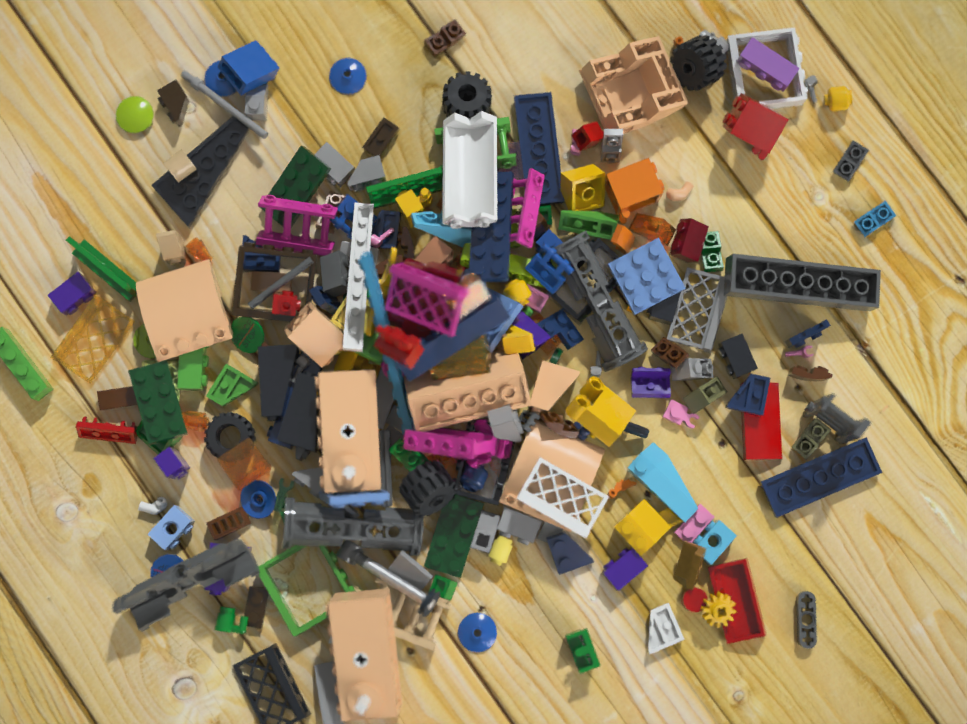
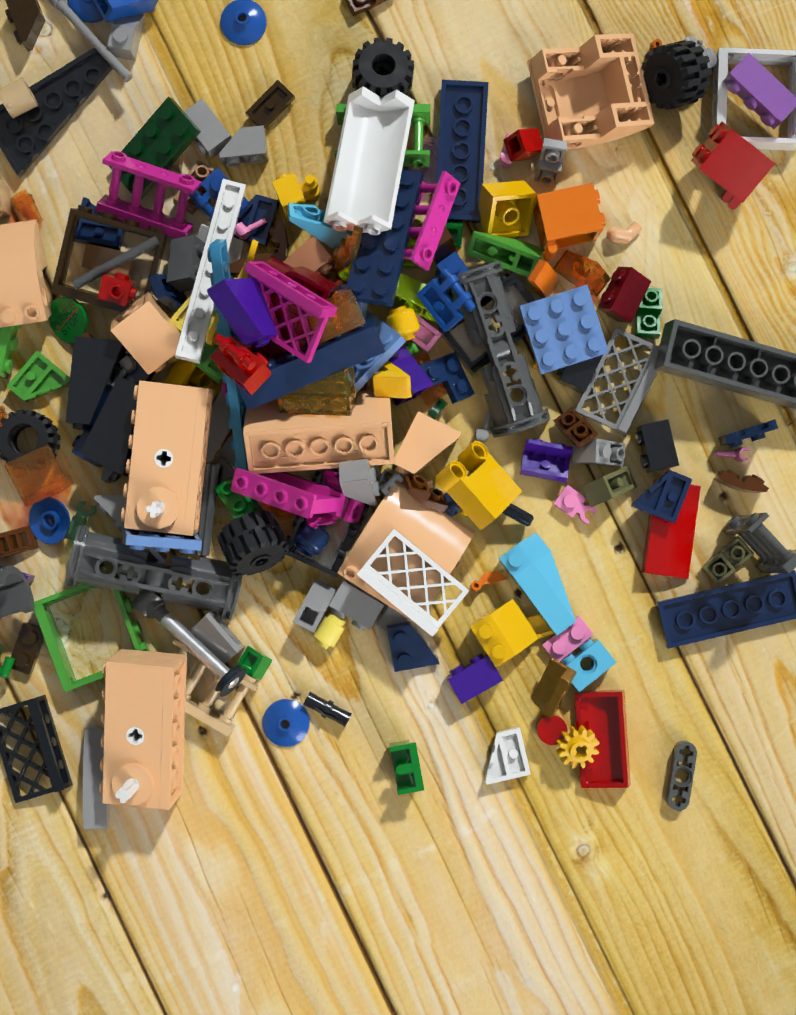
camera: 10 degrees right, 5 degrees up
green fence [366,167,443,209] -> none
dark green plate [424,495,484,578] -> none
none -> dark purple slope [207,278,278,348]
none -> black pin [303,691,352,727]
none -> clear orange slope [332,226,363,272]

